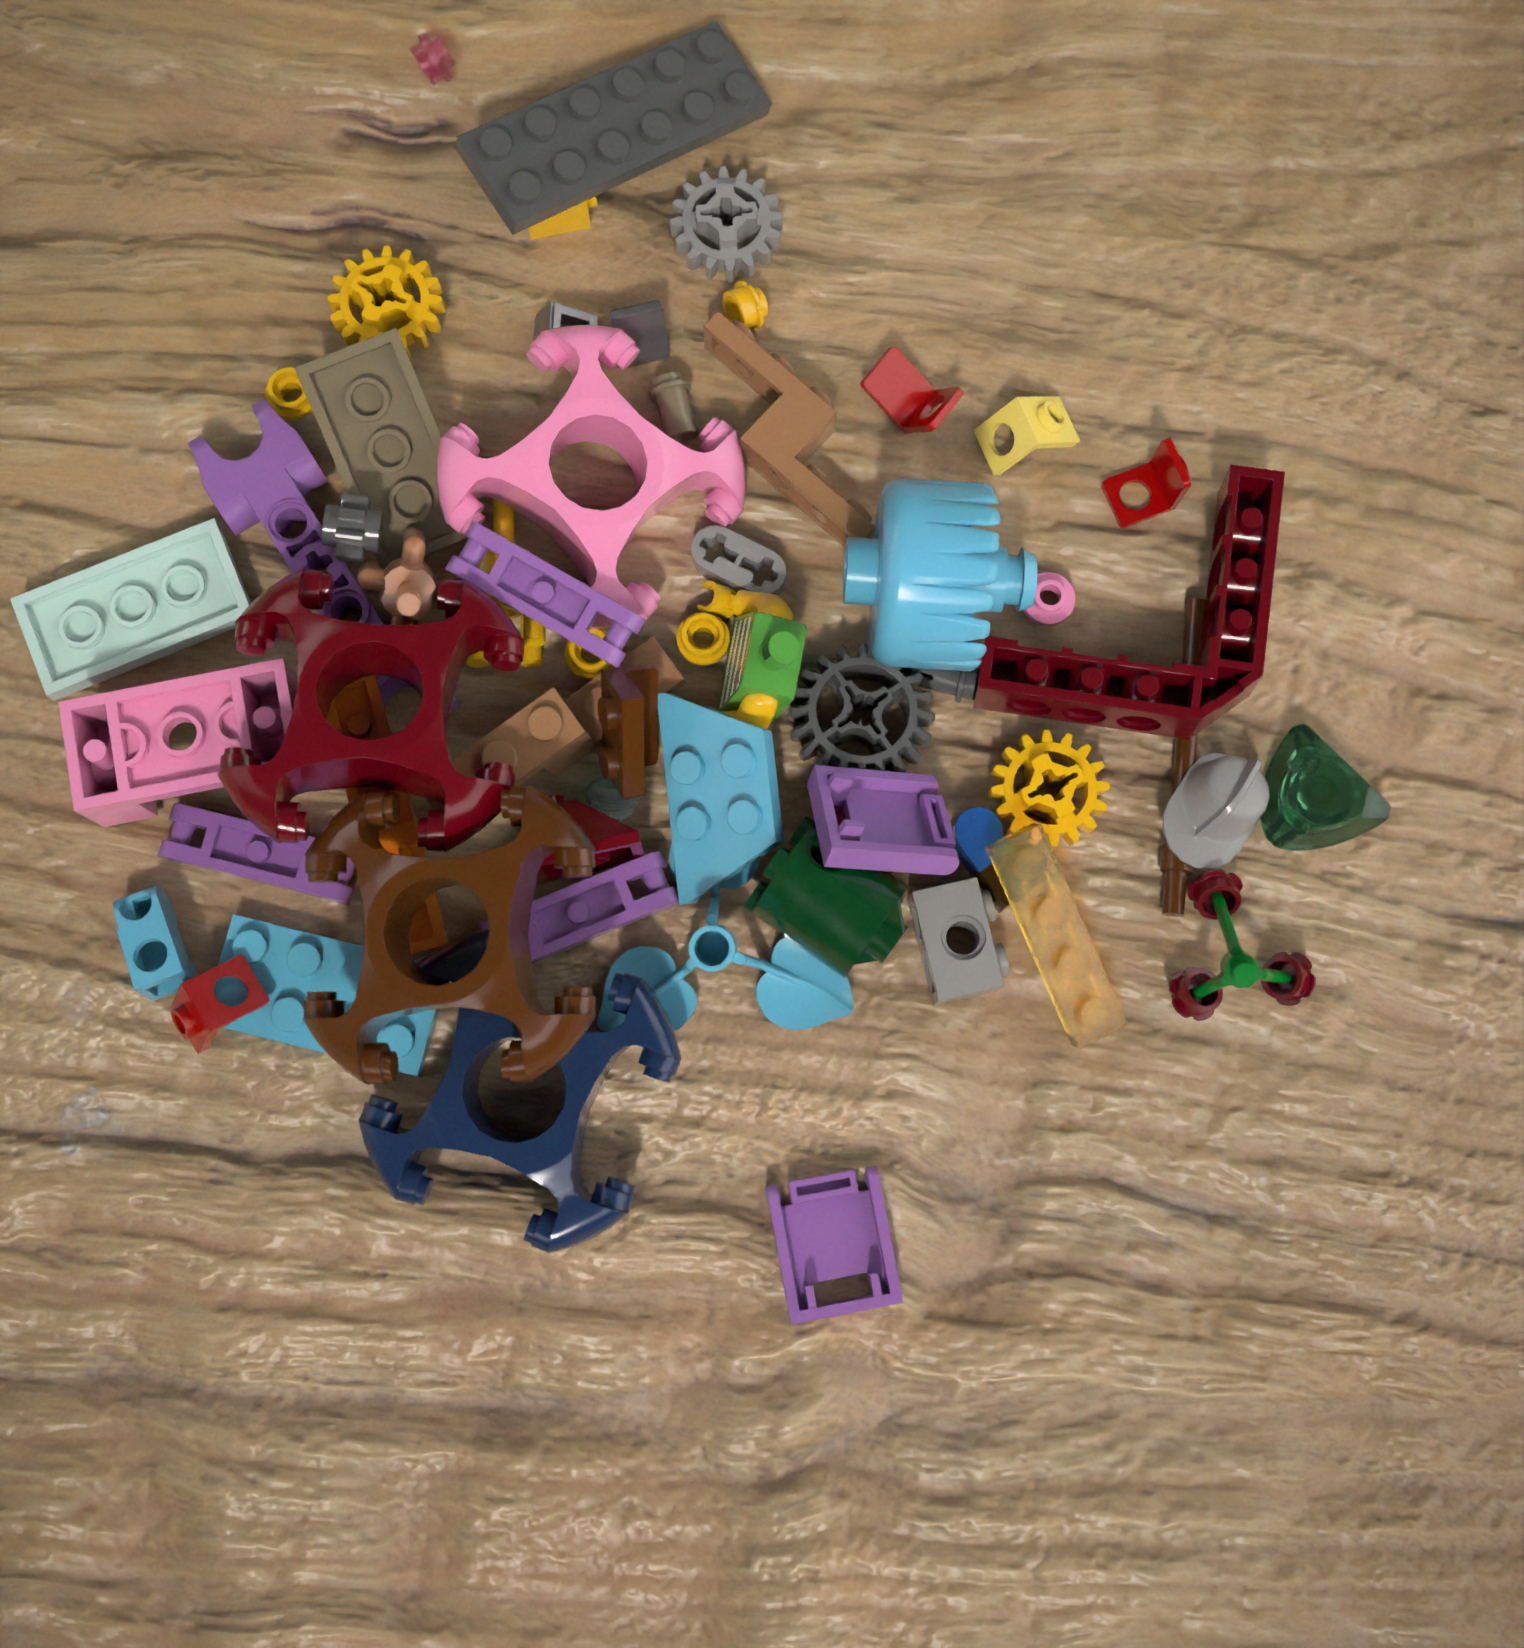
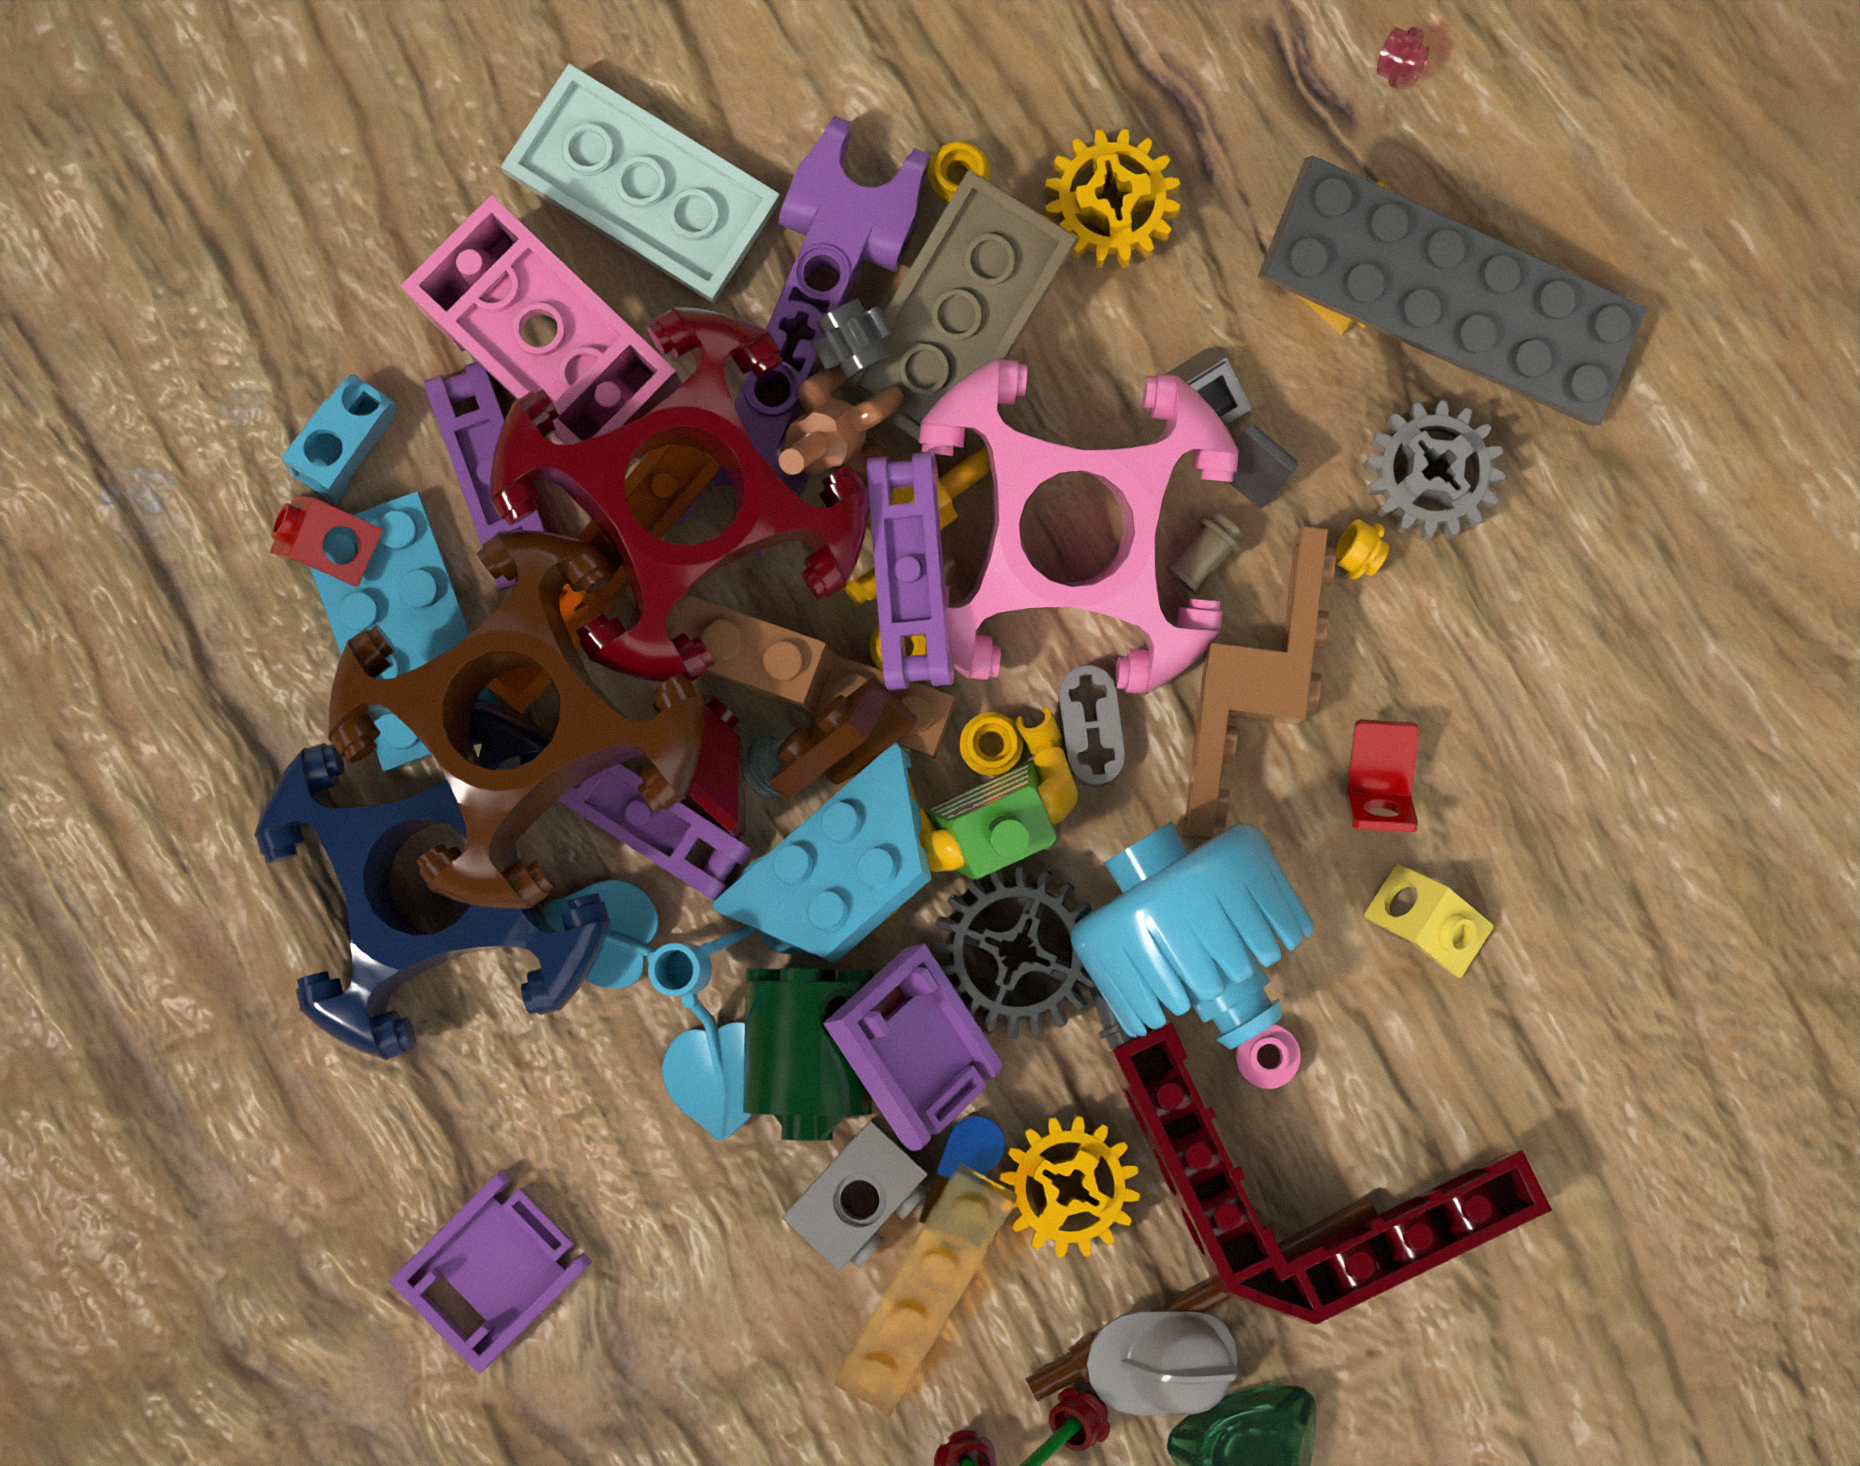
camera: 60 degrees right, 5 degrees up
red bracket [1101,438,1191,528] -> none

